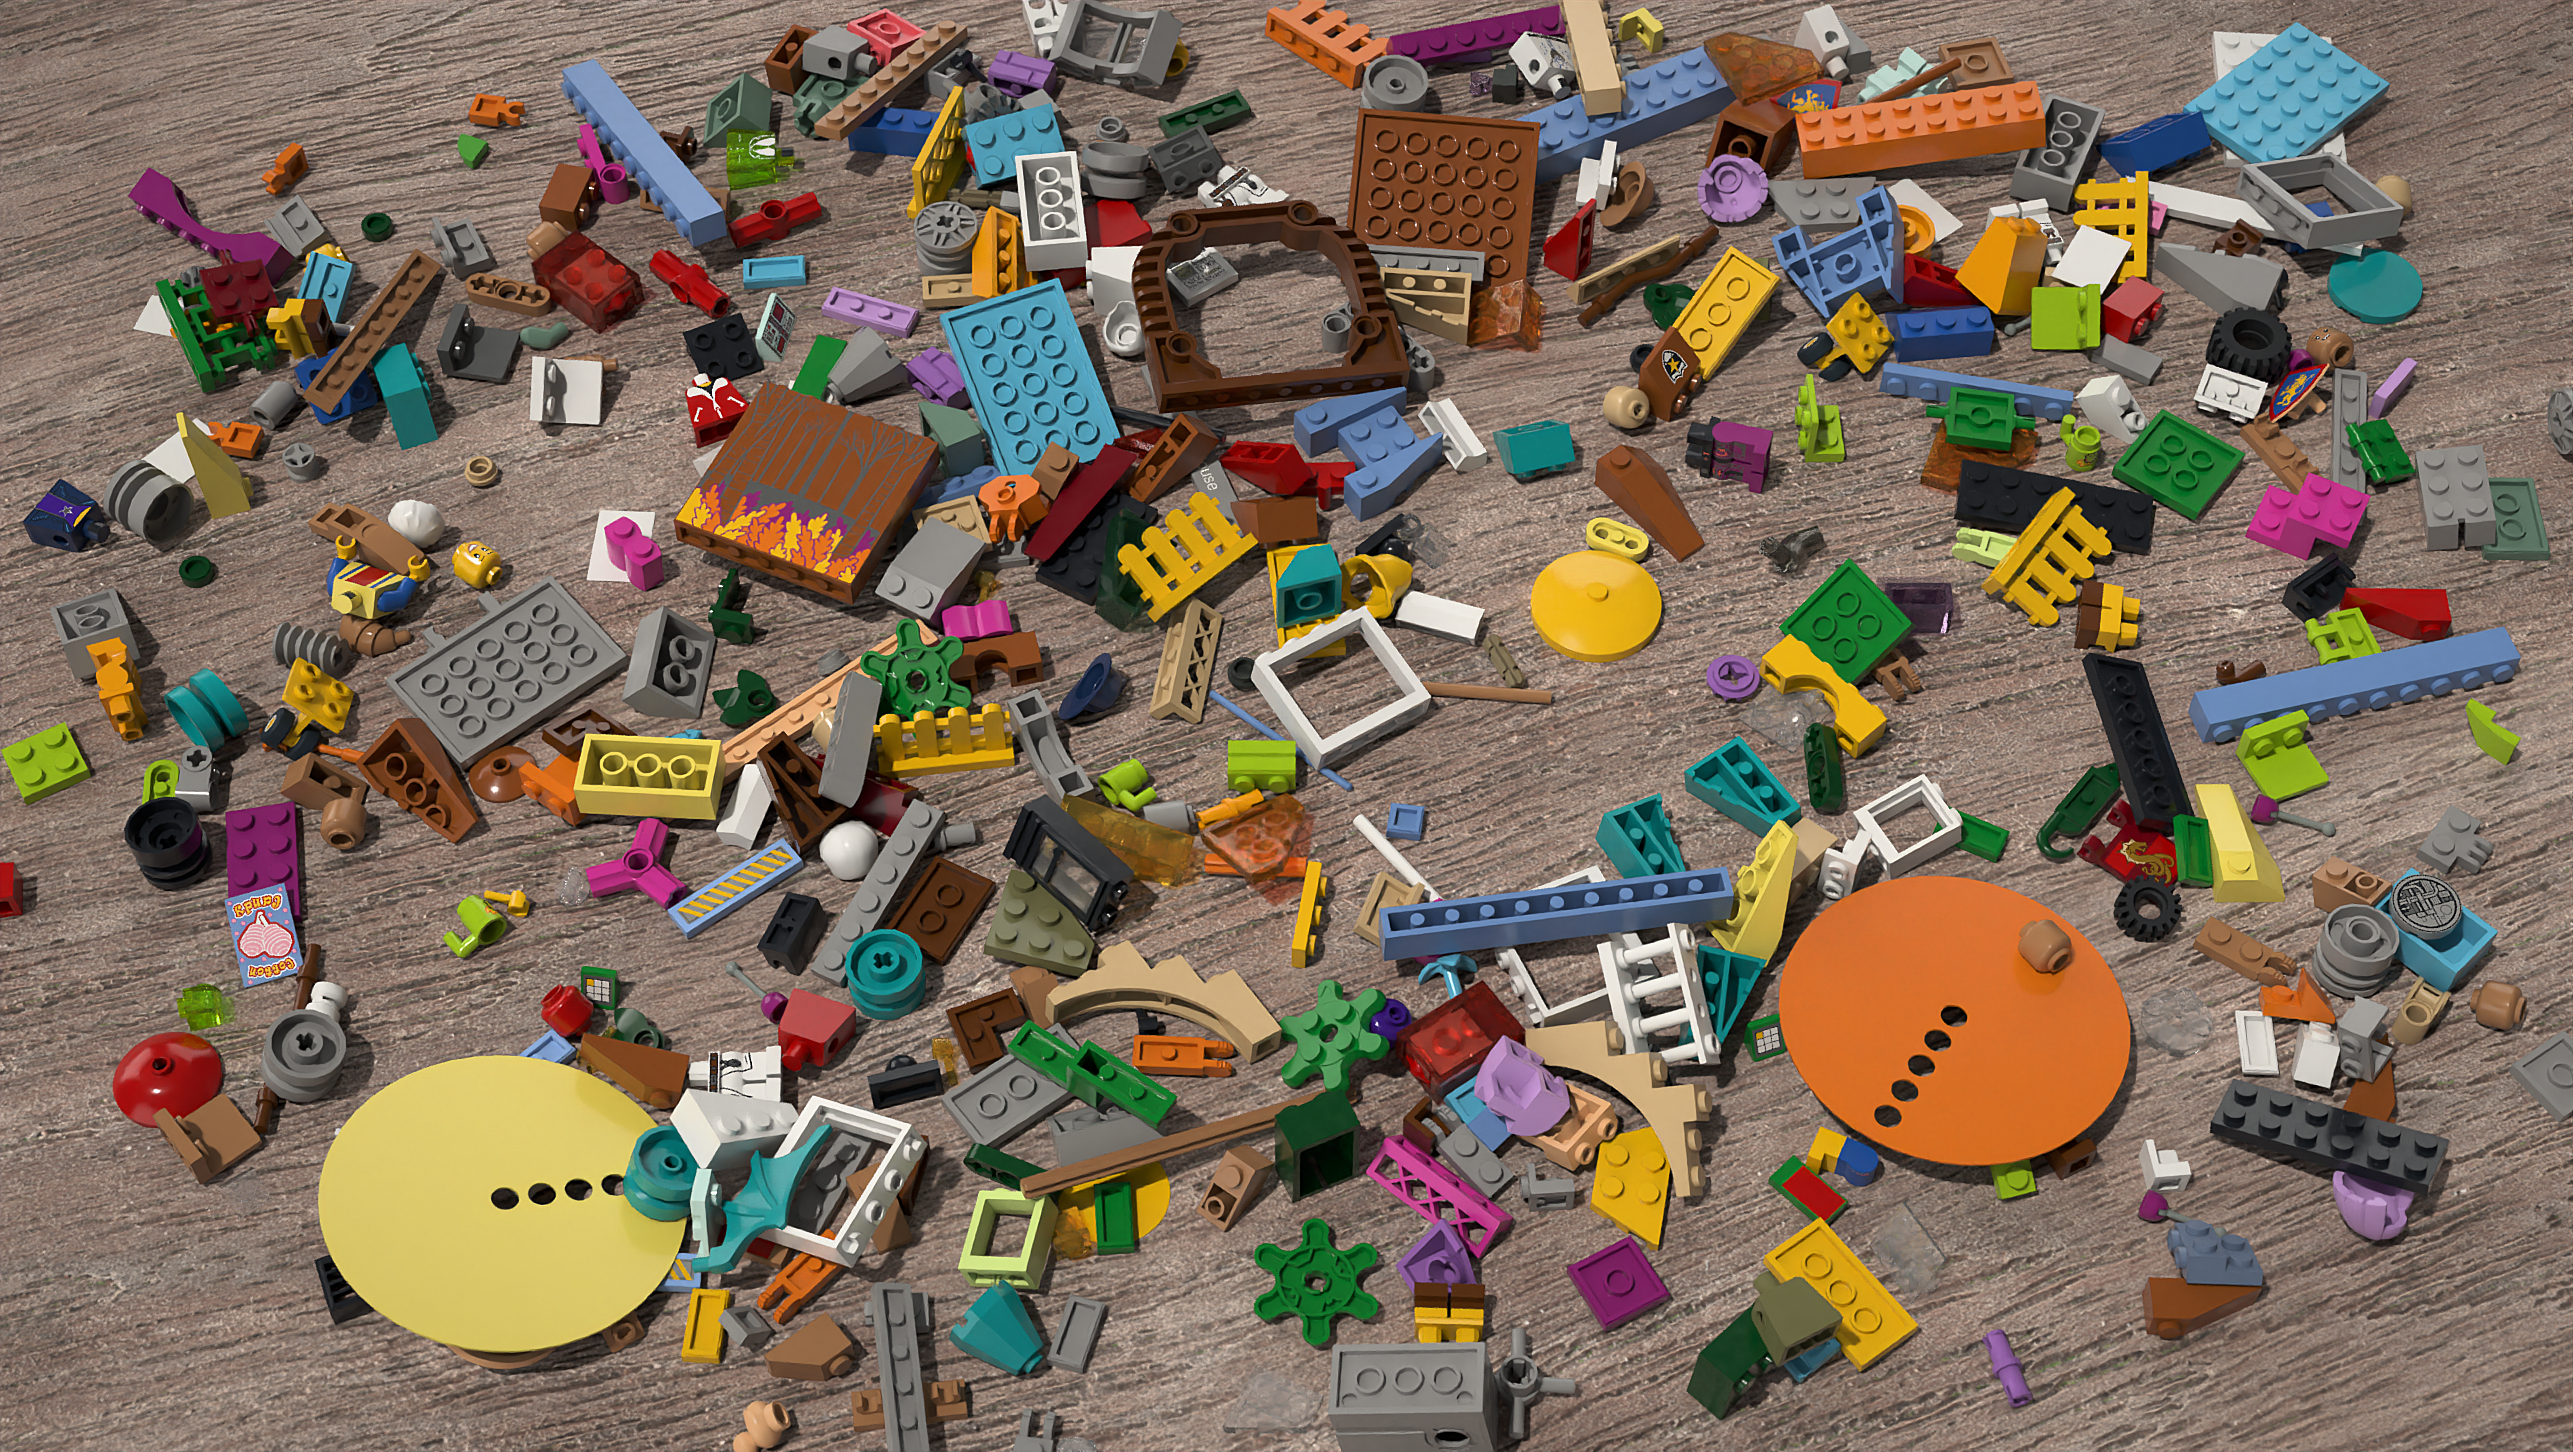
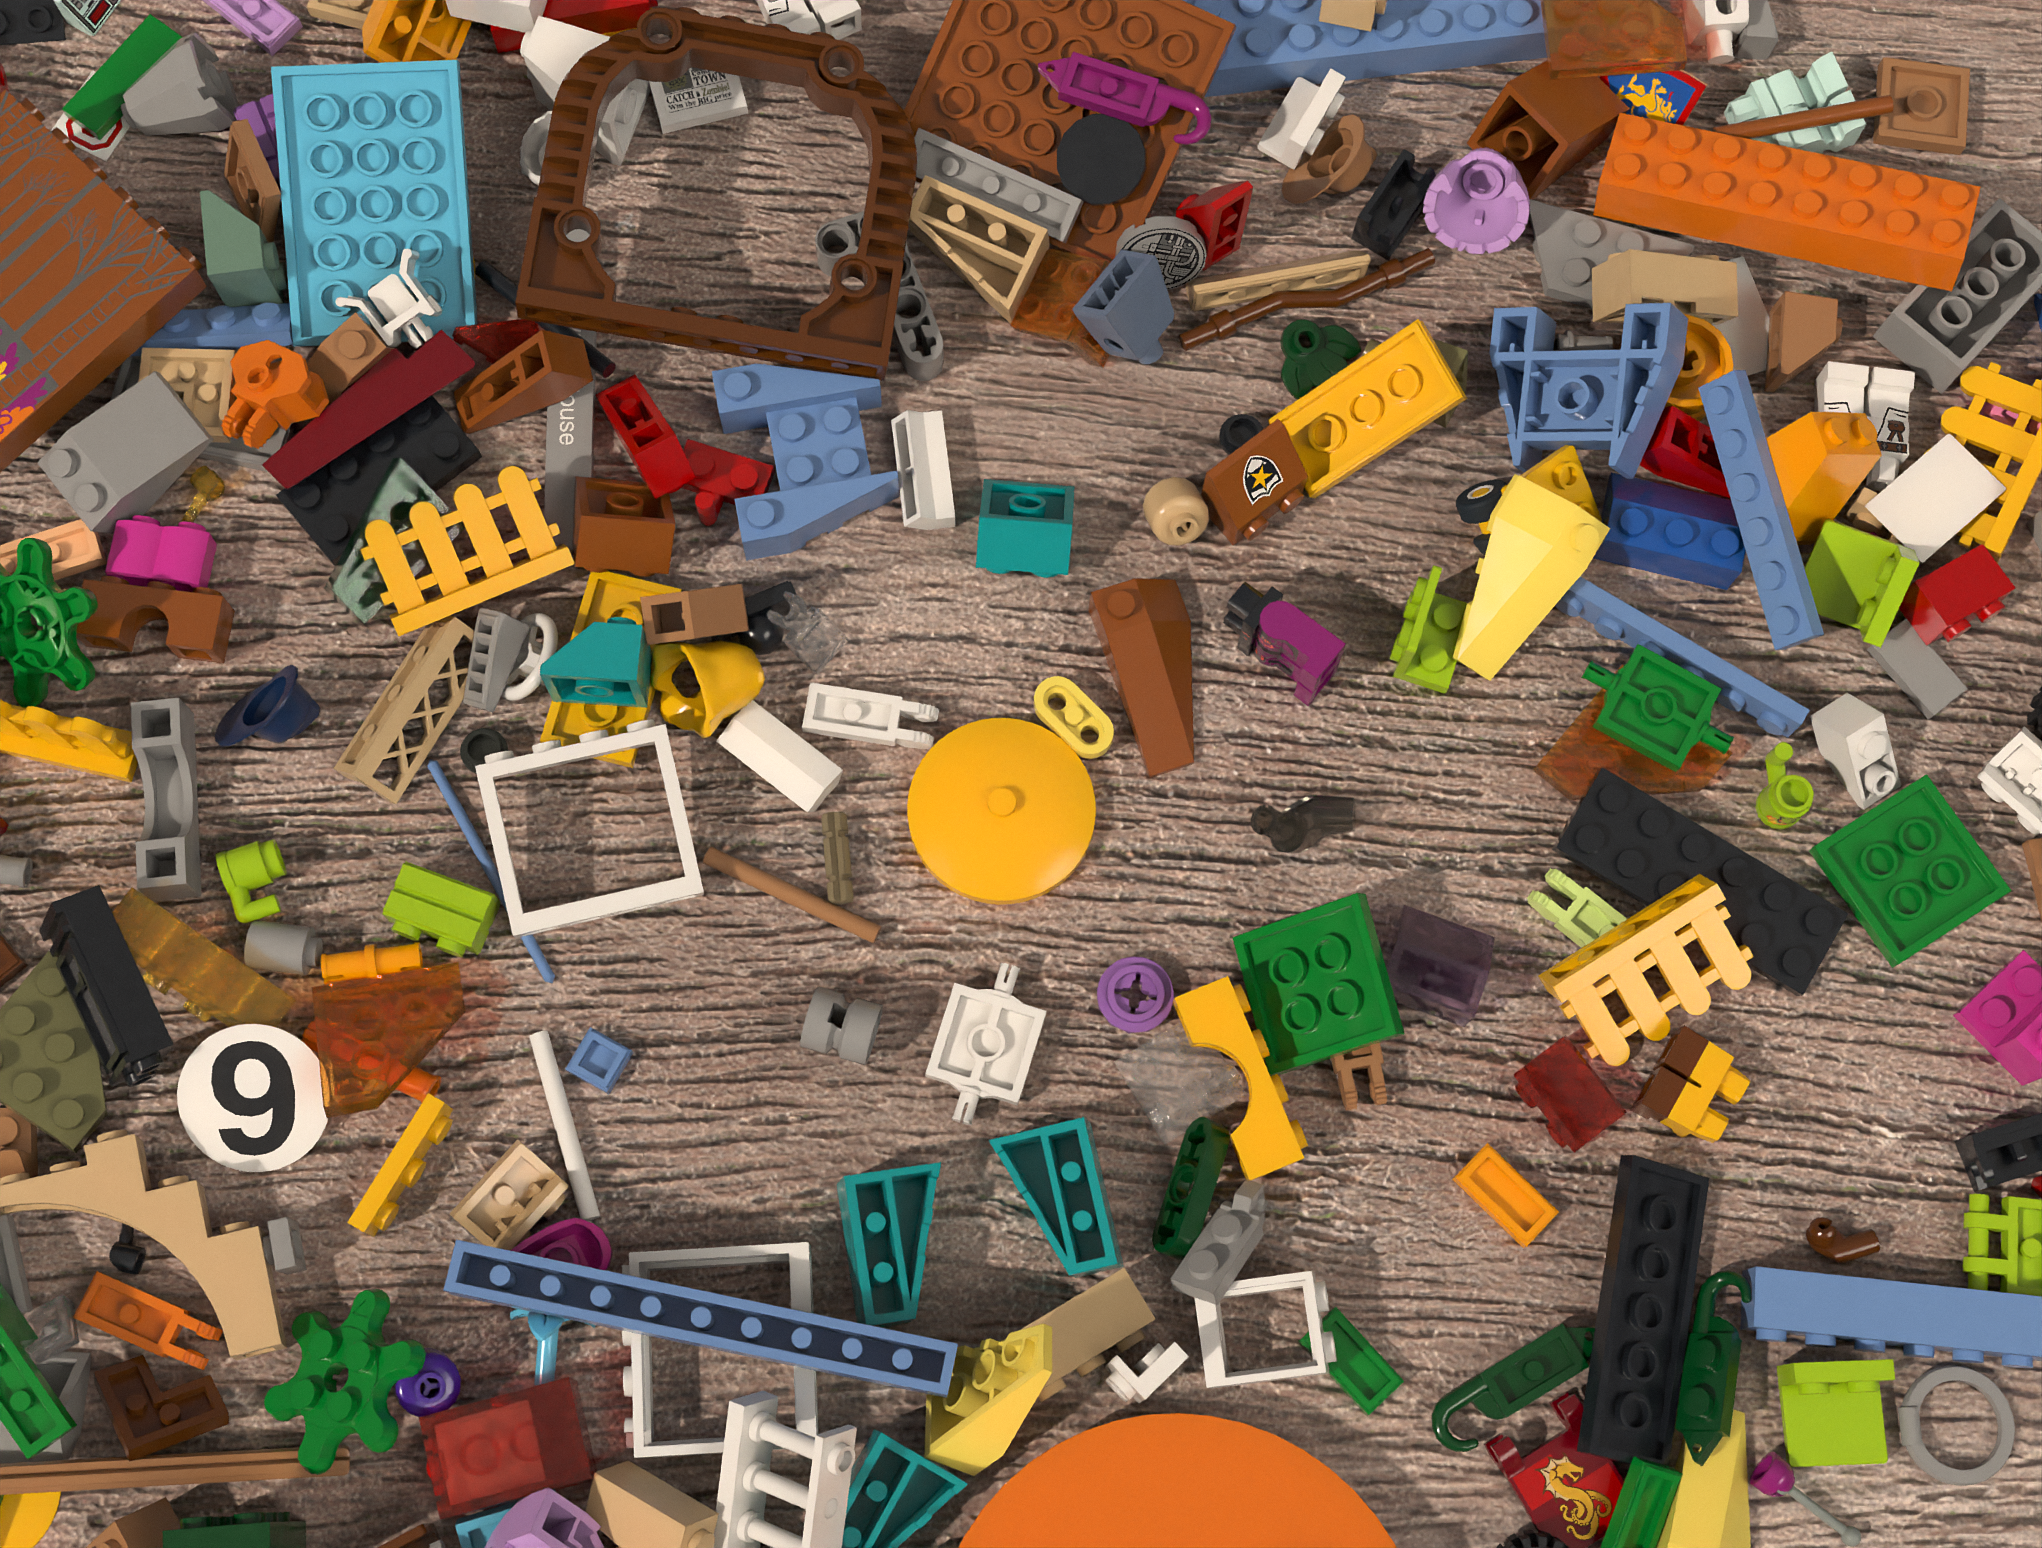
camera: 15 degrees right, 20 degrees up
none -> reddish brown plate [94,1355,229,1462]
none -> white sticker [177,1024,331,1172]
none -> medium nougat tile [224,119,281,242]
none -> light grey plate [263,1217,307,1275]
none -> white piece [335,249,443,349]
none -> light grey slope [463,608,530,713]
none -> white piece [501,613,558,701]
none -> medium nougat slope [640,584,749,645]
none -> light grey wheel [800,986,883,1066]
none -> white hinge [802,683,939,750]
none -> white plate [925,963,1047,1125]
none -> magenta plate [1038,52,1212,145]
none -> black tile [1057,114,1147,206]
none -> sand blue torso [1072,249,1174,364]
none -> light grey tile [1115,216,1206,290]
none -> light grey hinge [1170,1179,1268,1305]
none -> black hinge [1351,149,1436,261]
none -> light yellow wedge [1452,474,1610,681]
none -> light orange tile [1452,1143,1559,1248]
none -> clear red bracket [1513,1035,1627,1153]
none -> tan wedge [1592,249,1738,325]
none -> dark green plate [1675,1270,1751,1466]
none -> medium blue plate [1698,370,1824,650]
none -> medium nougat slope [1765,291,1843,393]
none -> light grey piece [1898,1365,2015,1486]

